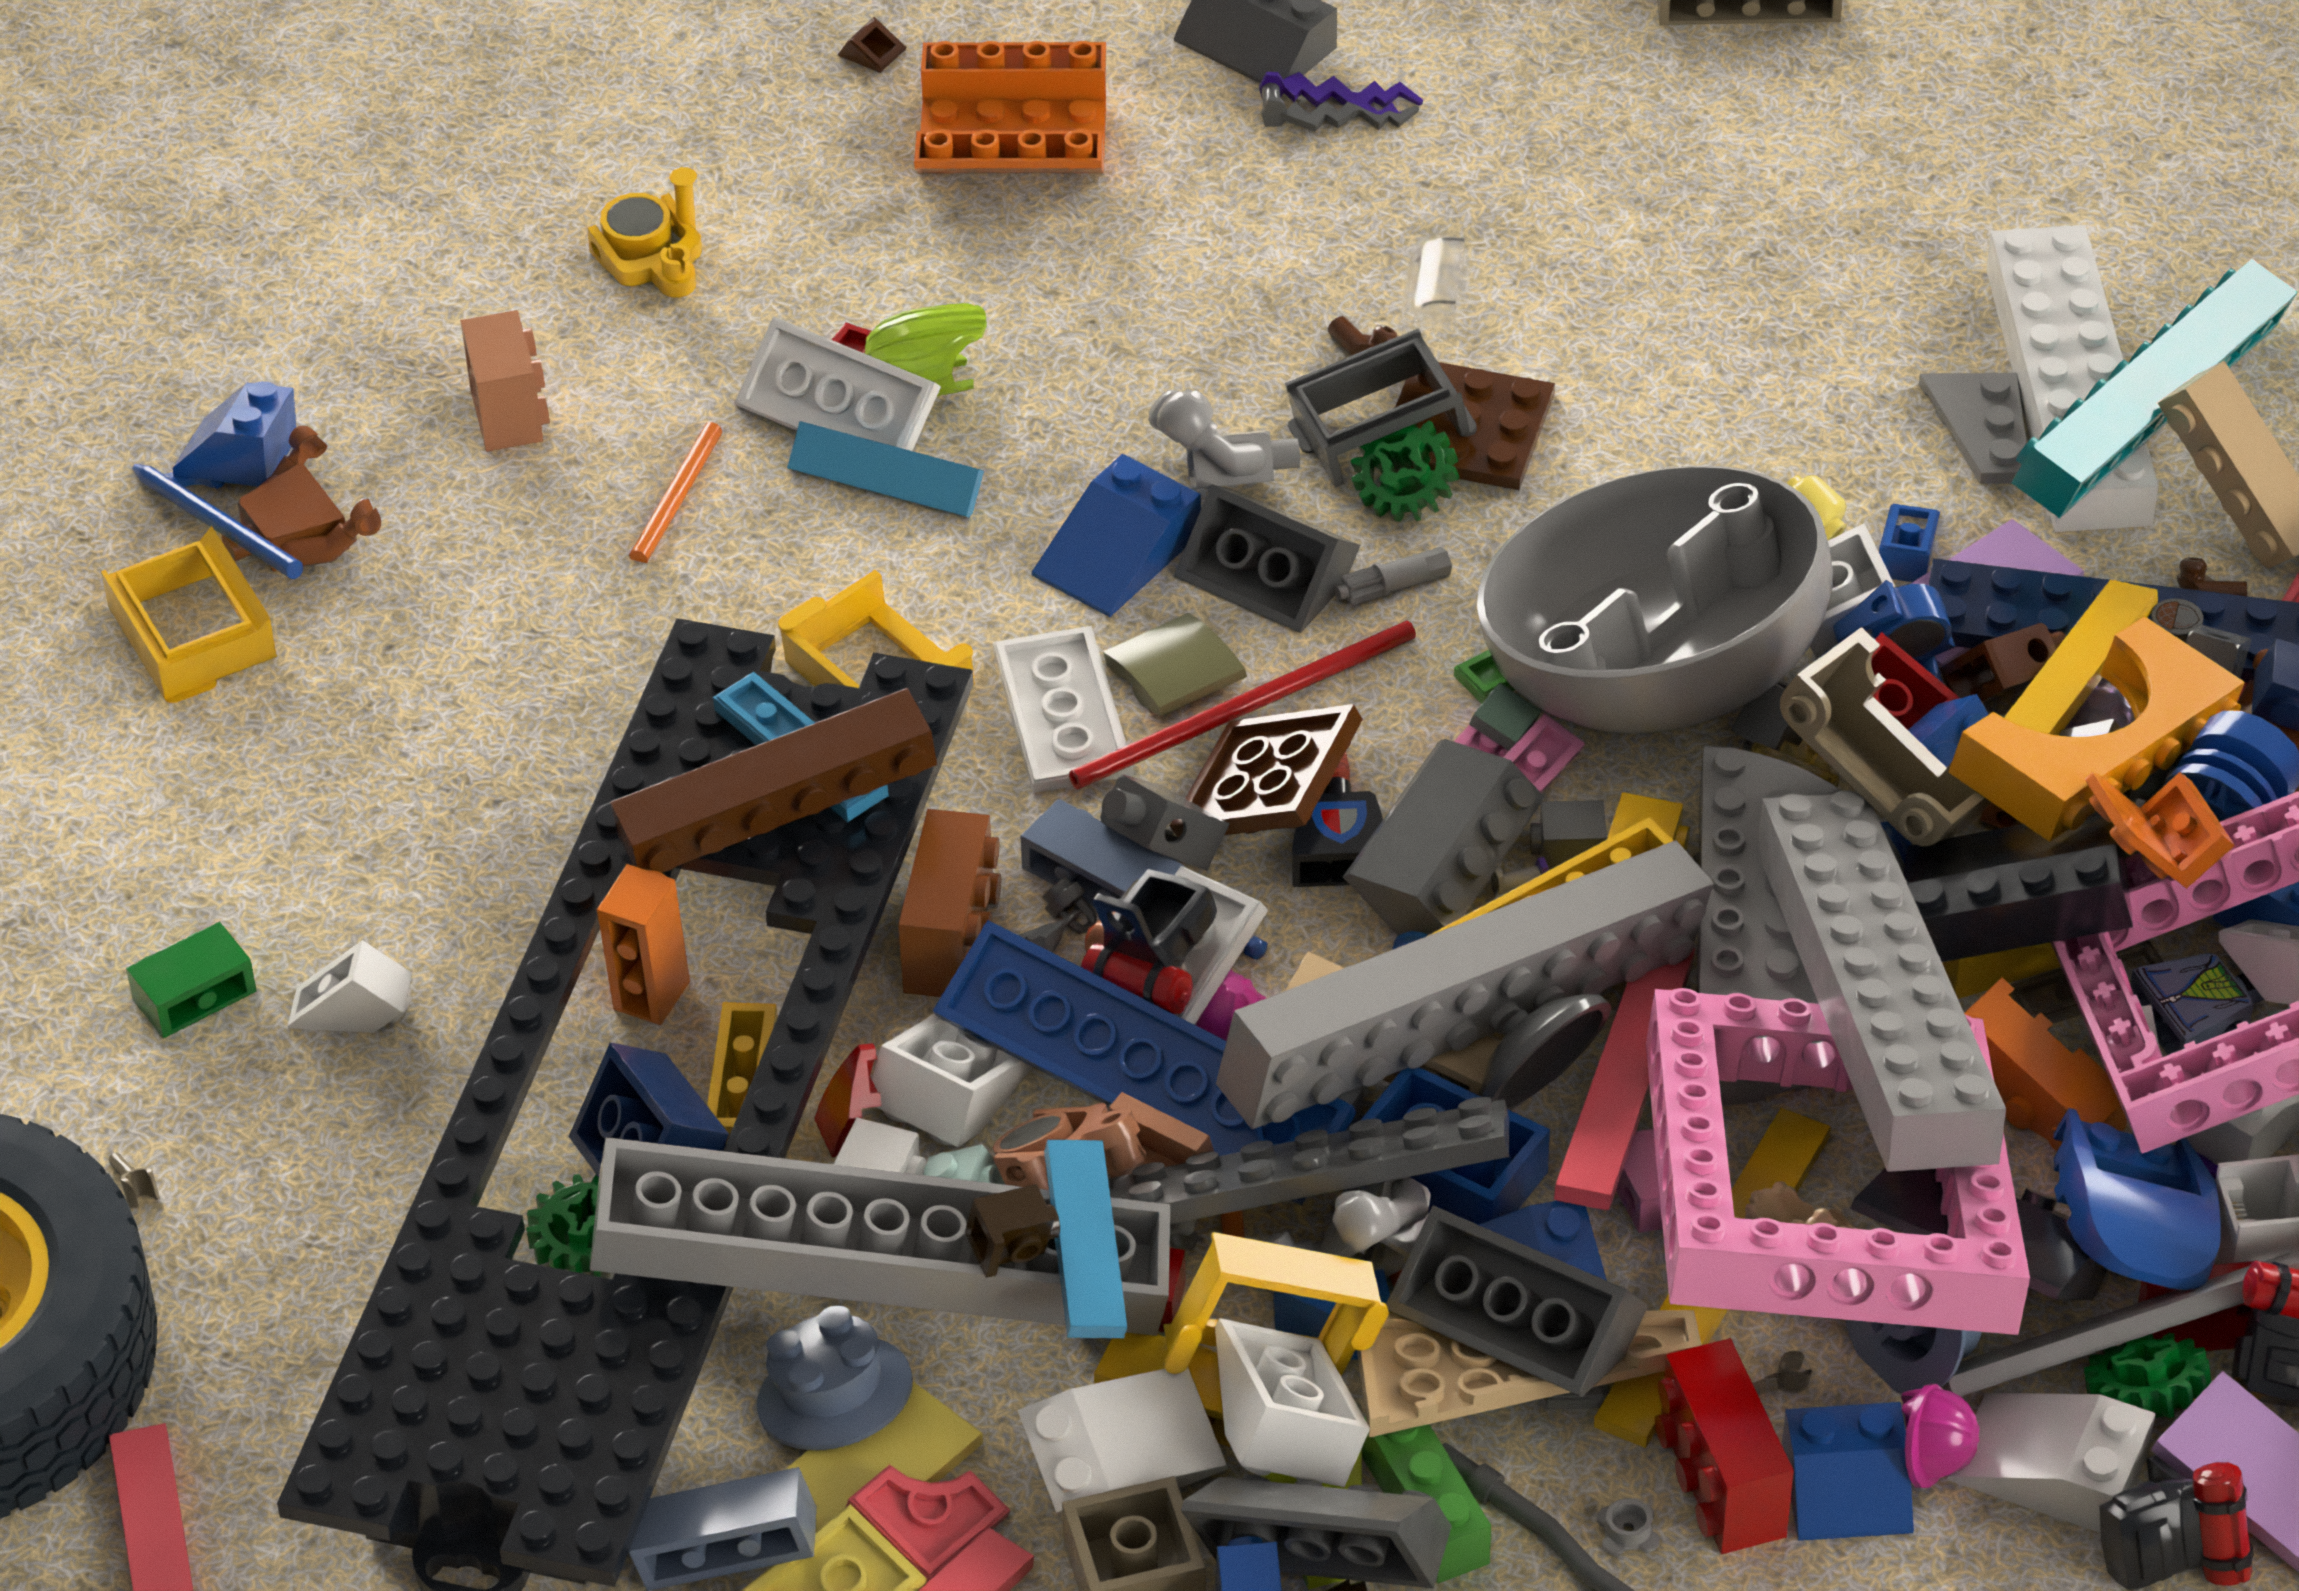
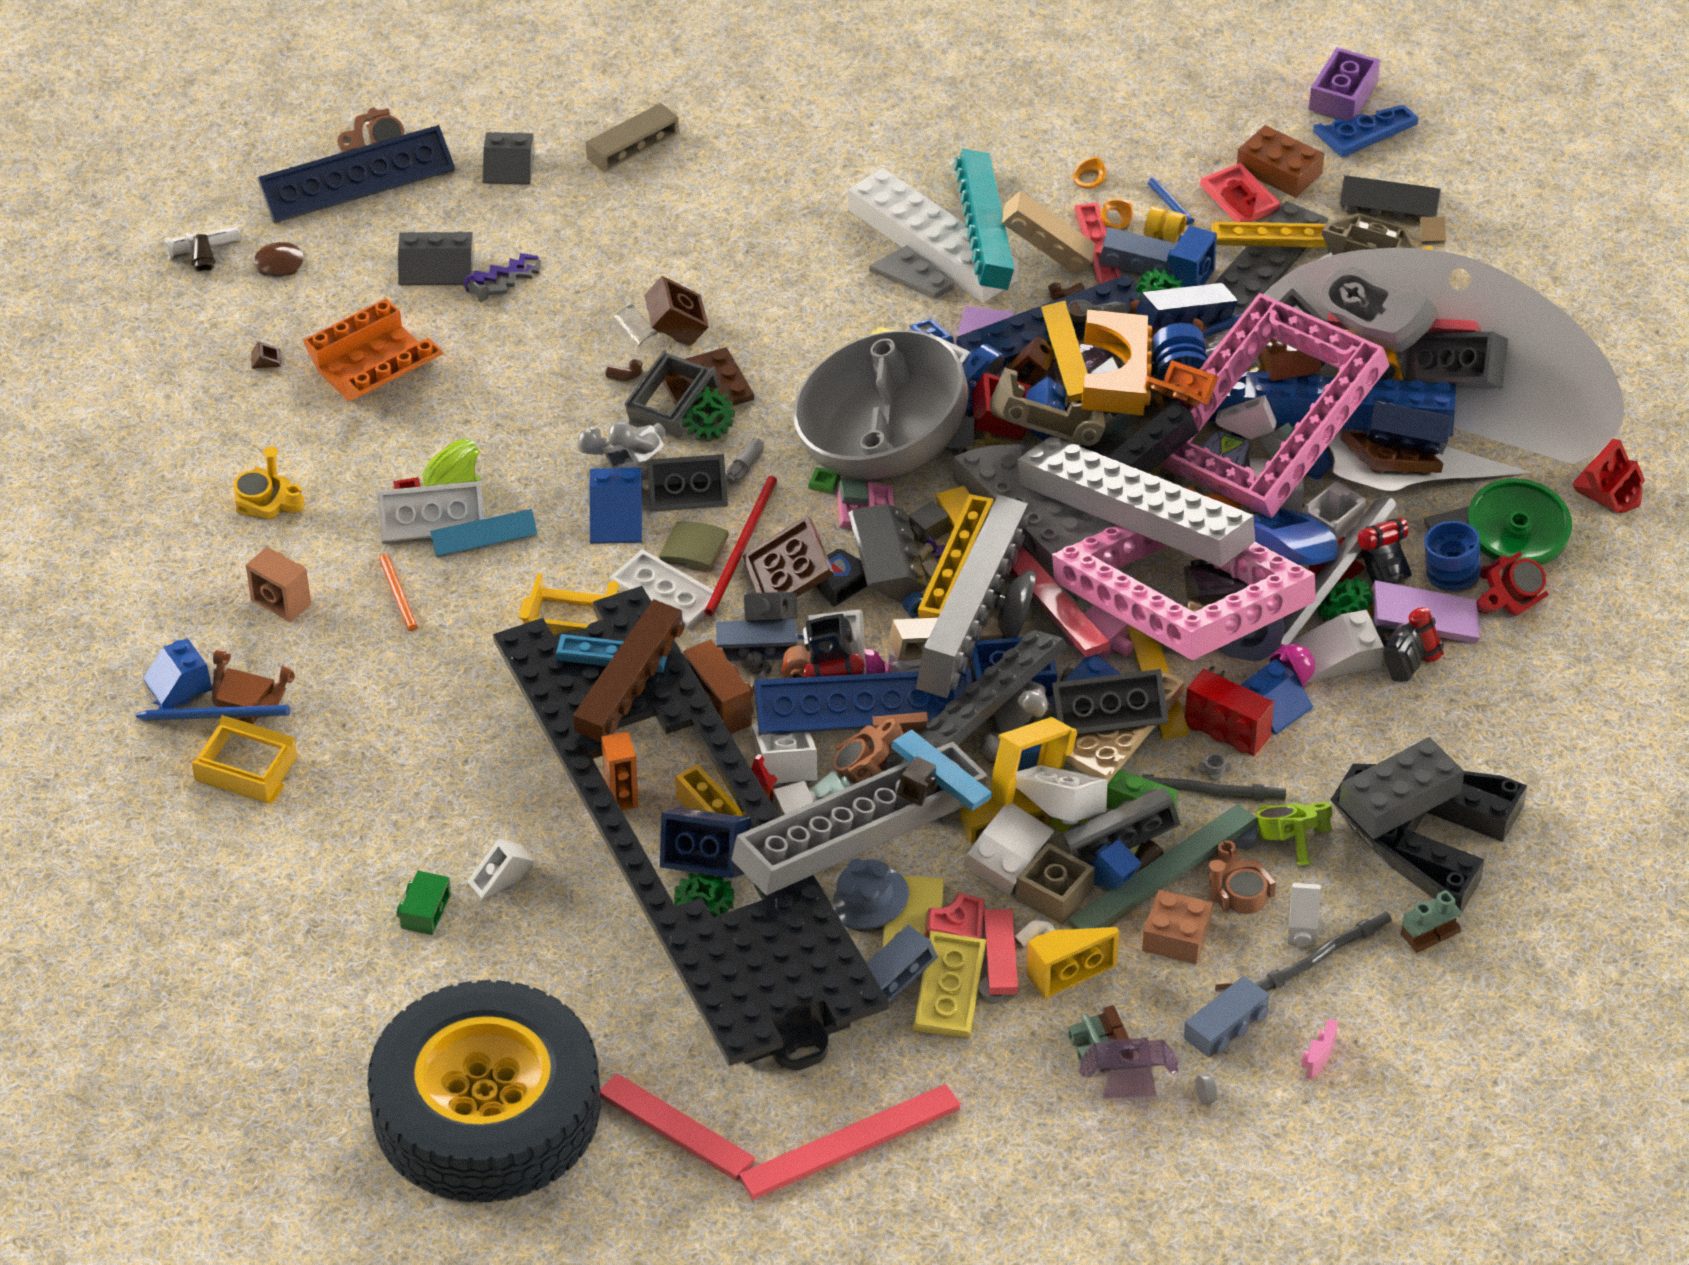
camera: 40 degrees left, 0 degrees up
none -> reddish brown brick [644,276,709,346]

